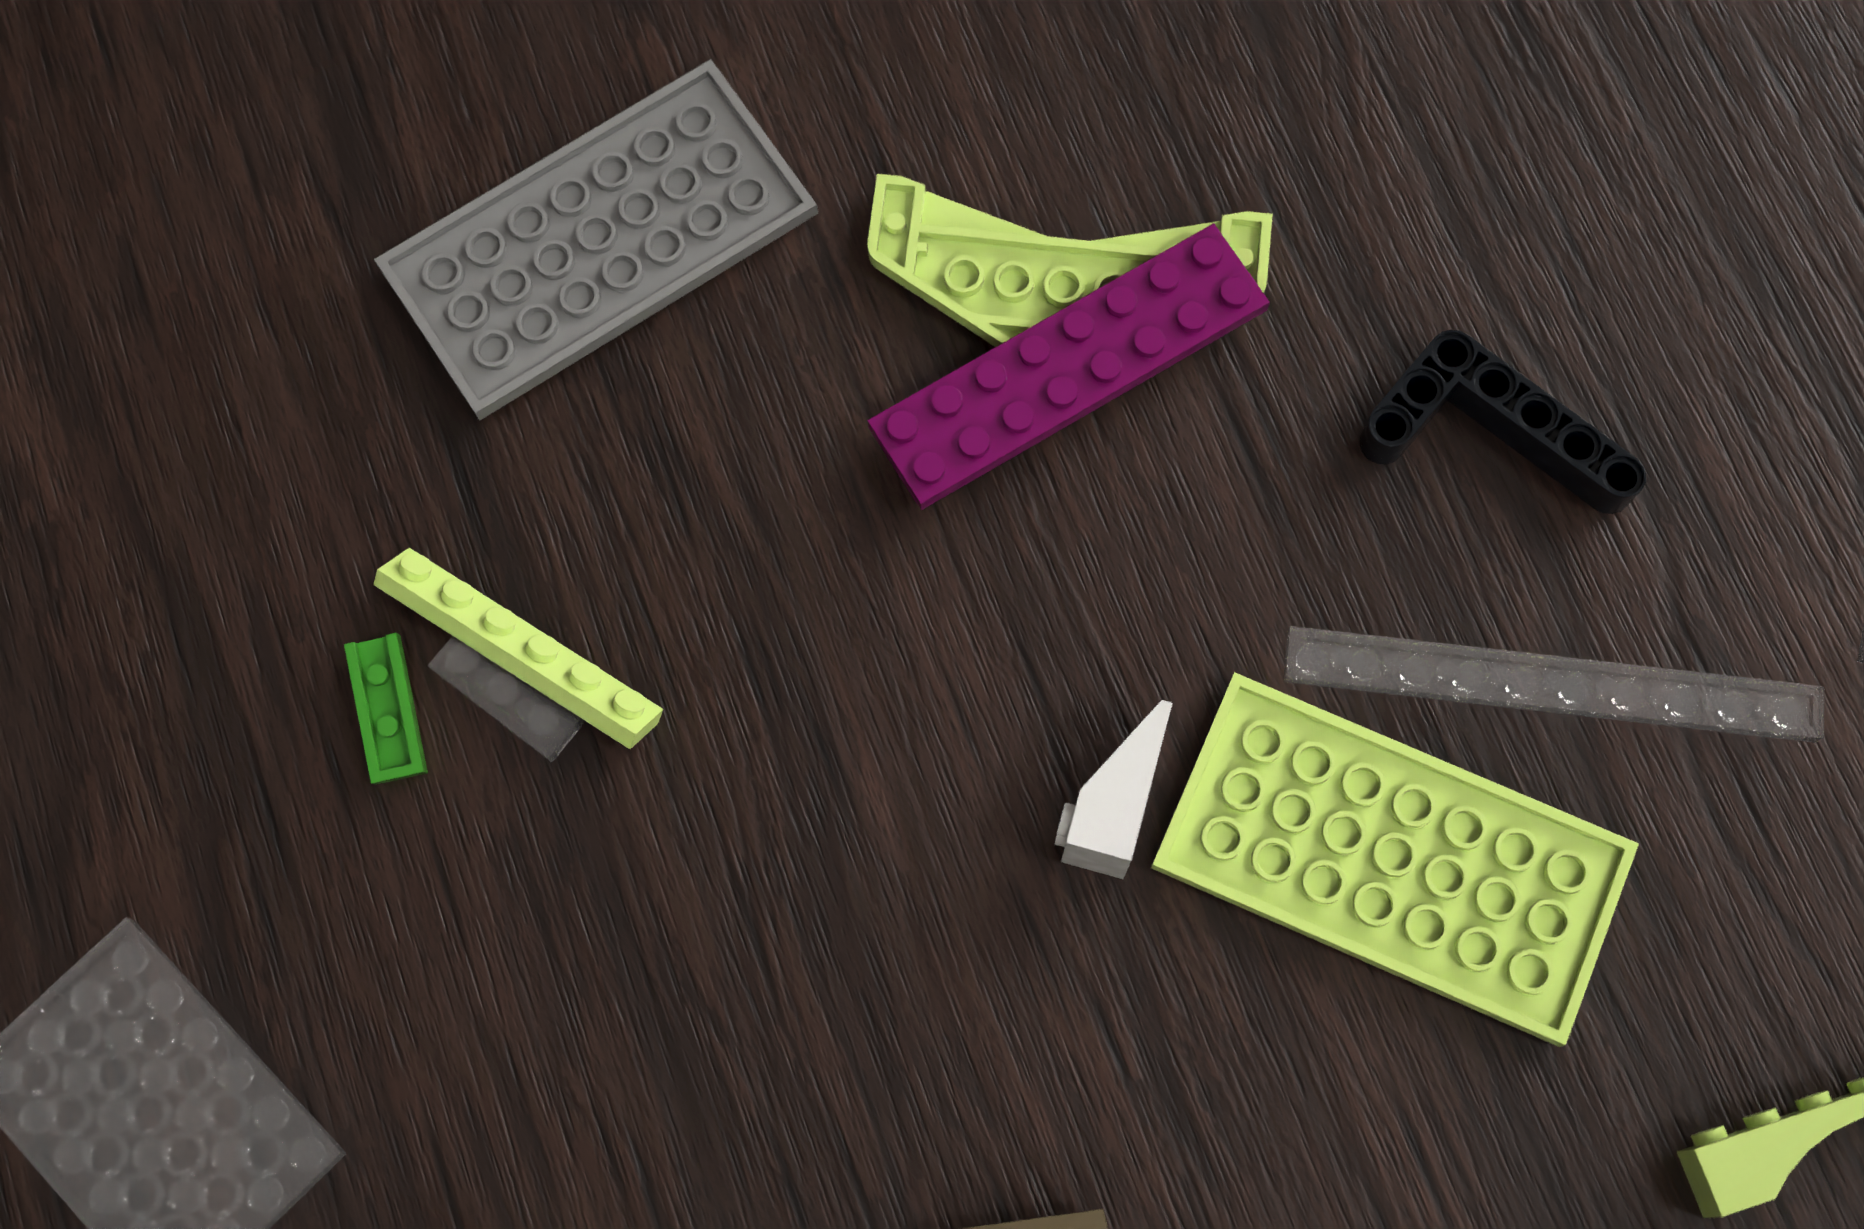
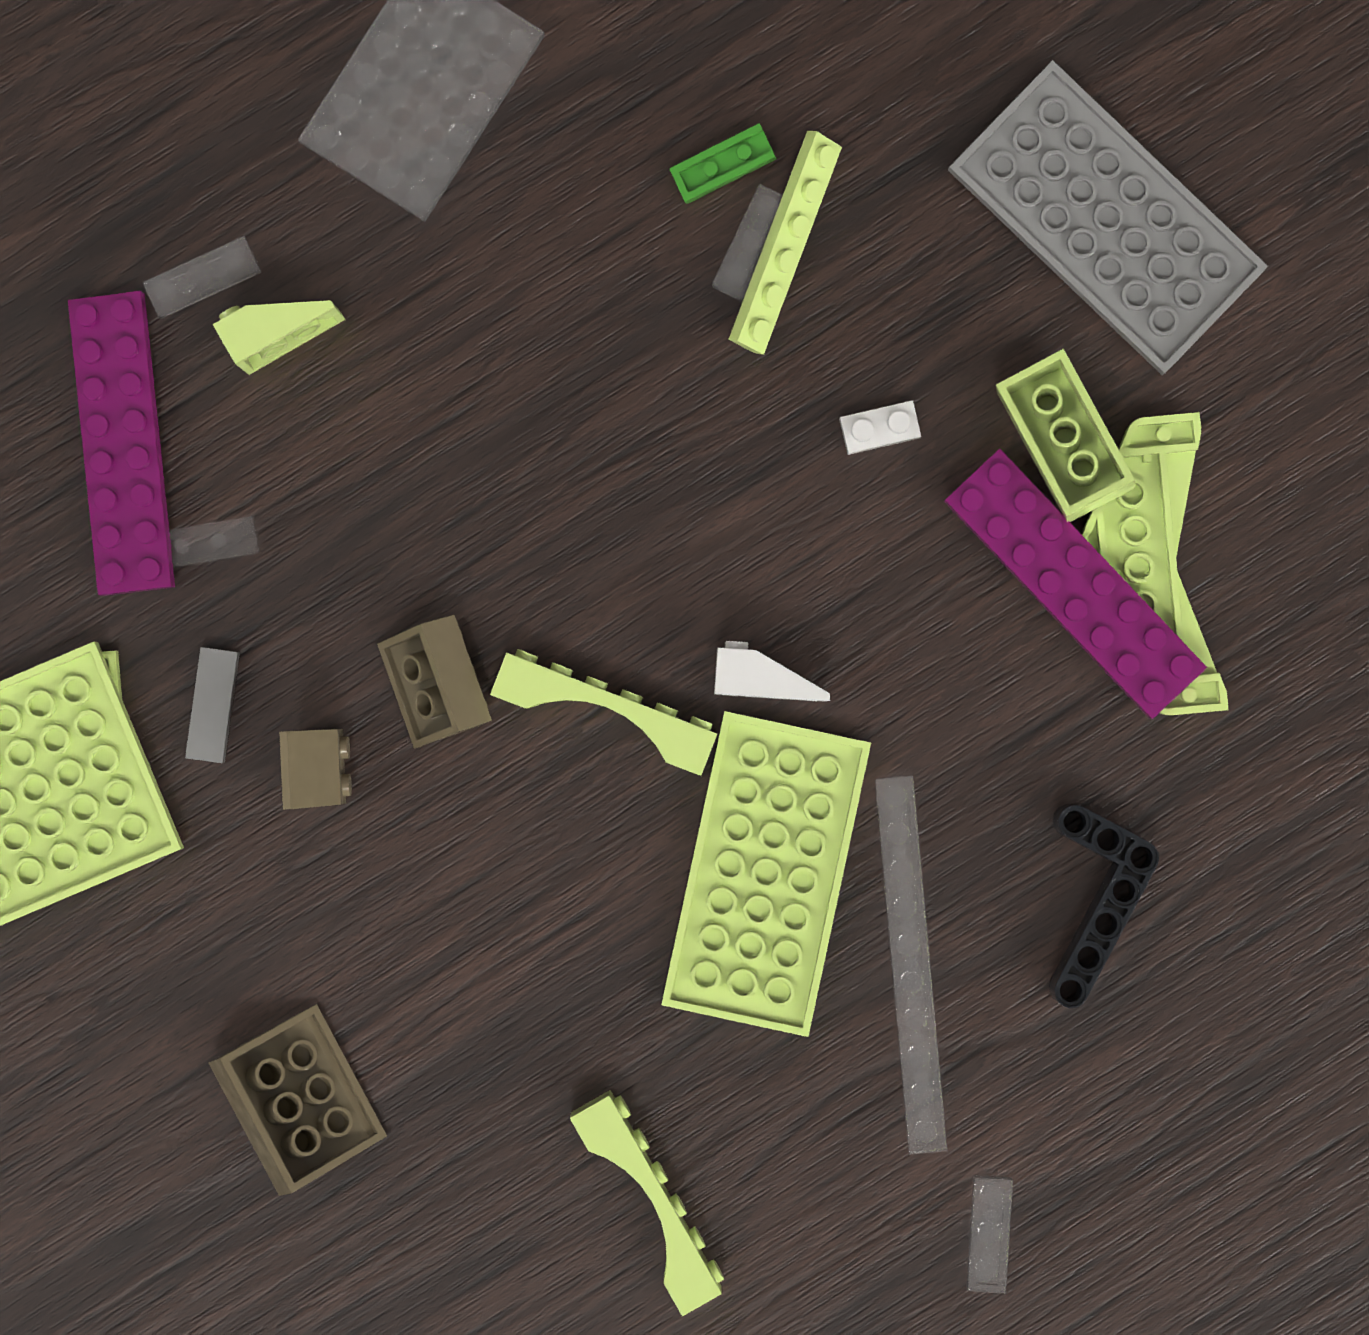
camera: 80 degrees right, 15 degrees up
none -> yellowish green arch [490,649,717,776]
none -> white plate [839,400,921,455]
none -> yellowish green brick [996,349,1135,522]

